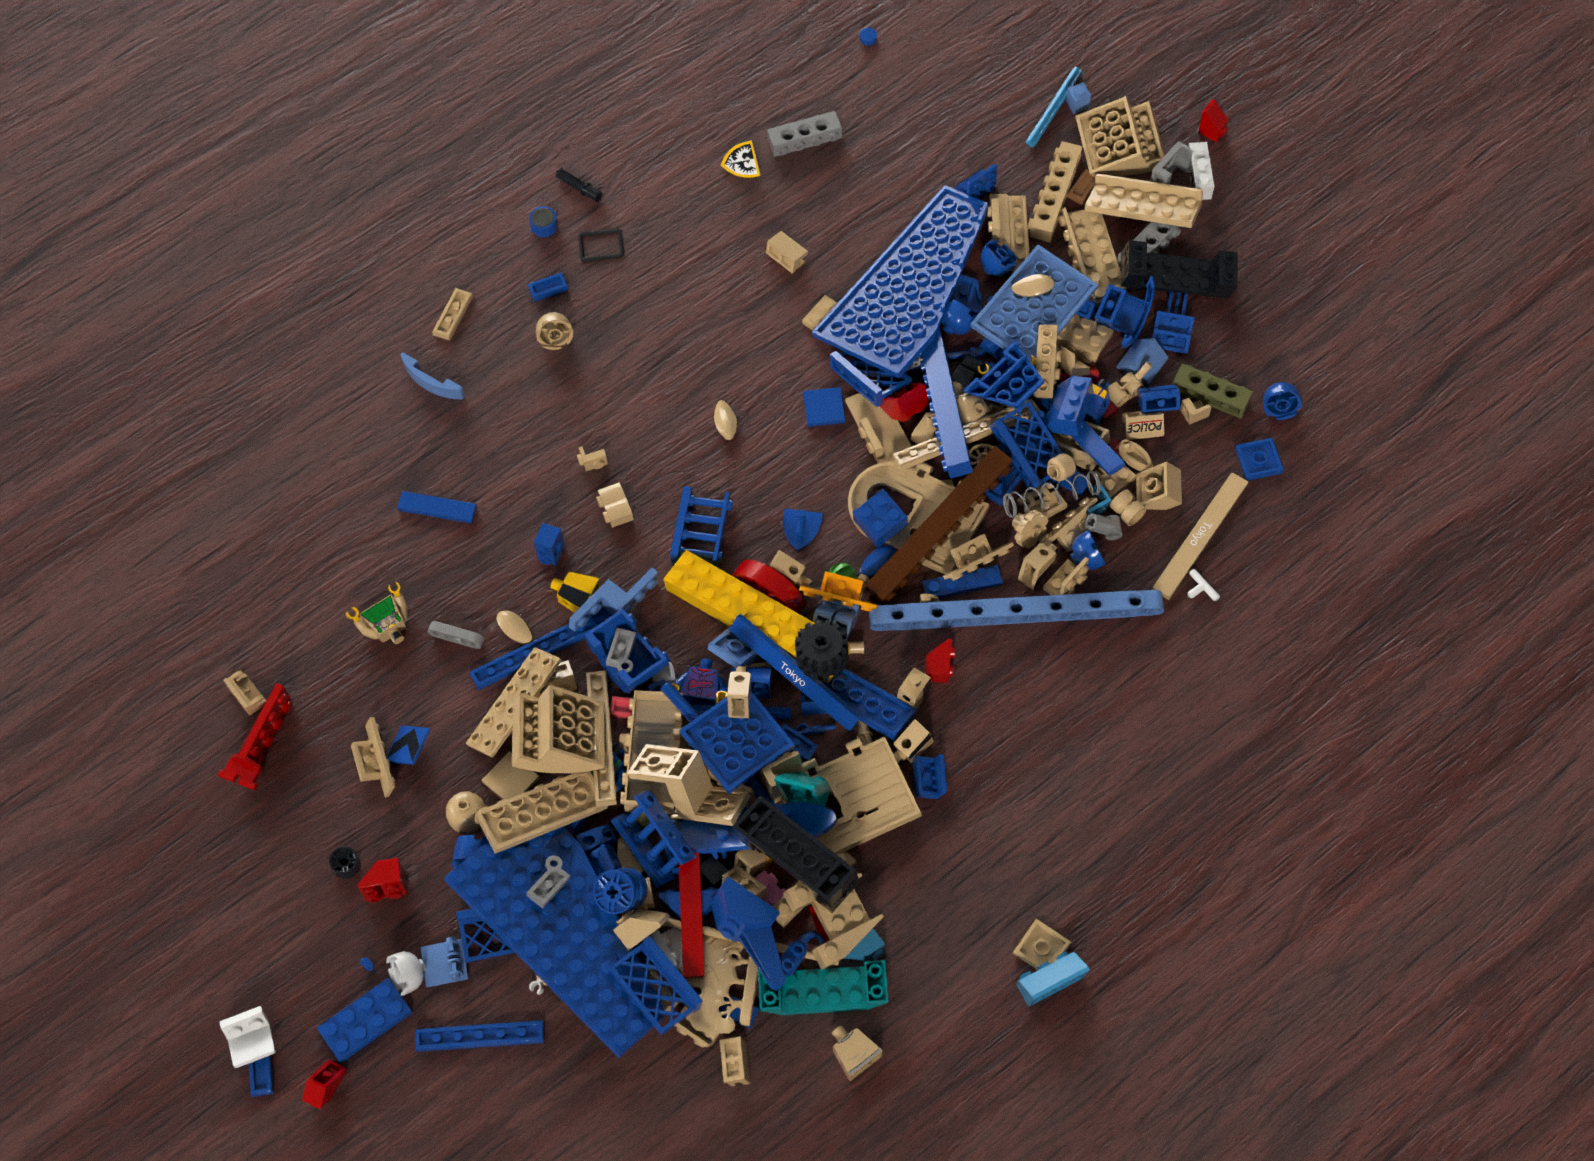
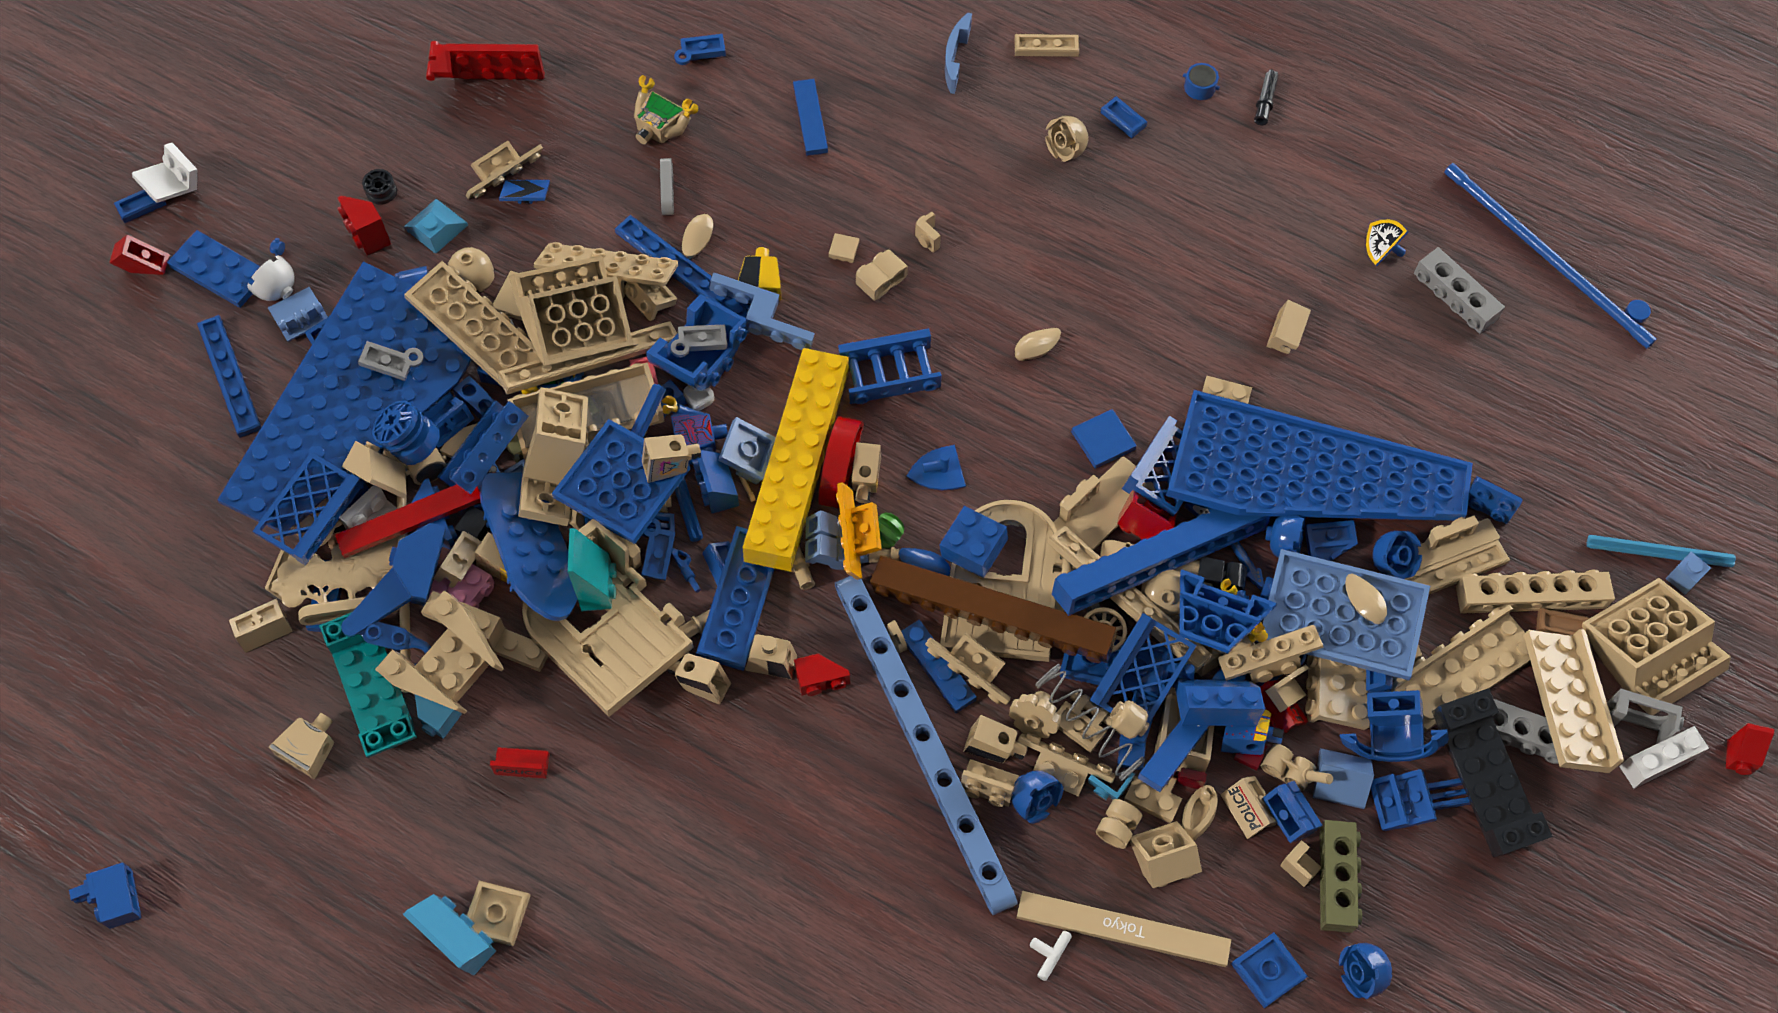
camera: 65 degrees right, 0 degrees up
tan hinge [223,670,266,716] -> none
blue brick [533,523,565,566] -> none
black piece [578,229,624,262] -> none
blue tile [729,614,862,732] -> none
black plate [732,795,860,913] -> none
black wheel [795,620,849,680] -> none
blue bracket [913,754,948,799] -> none
light grey piece [1085,513,1123,540] -> none
none -> dark azure slope [404,199,468,254]
none -> red panel [490,747,550,779]
none -> blue hinge [674,34,726,65]
none -> tan piece [829,233,859,263]
none -> blue piece [1444,163,1657,349]

